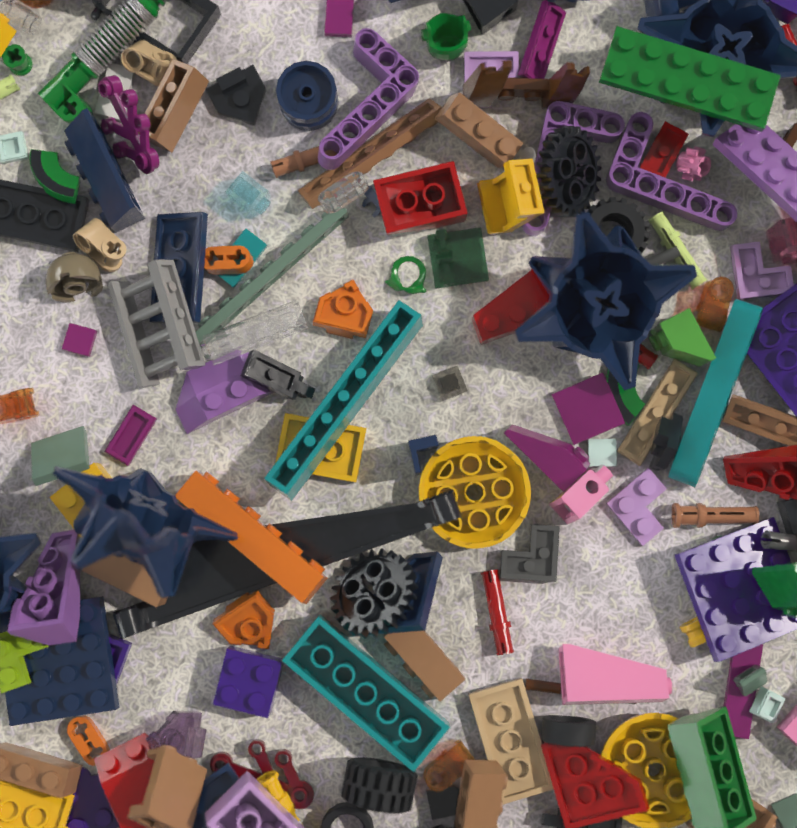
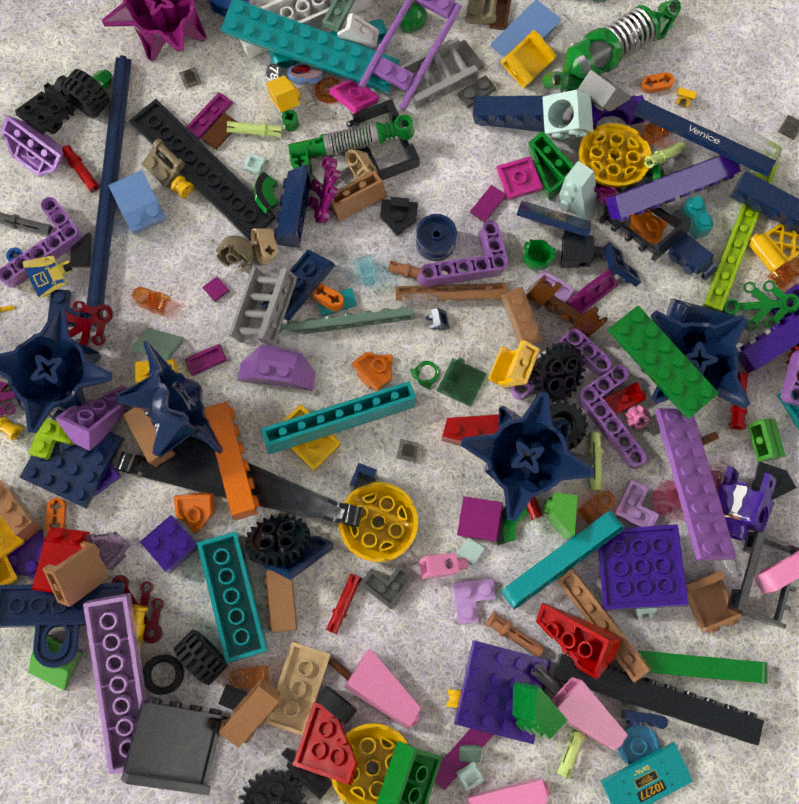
camera: 30 degrees right, 10 degrees down
black hinge [240,350,315,400] -> none
red slope [373,161,468,235] -> none
magenta slope [504,424,591,492] -> none
tan tile [617,359,698,466] -> none
black plate [649,413,683,471] -> none

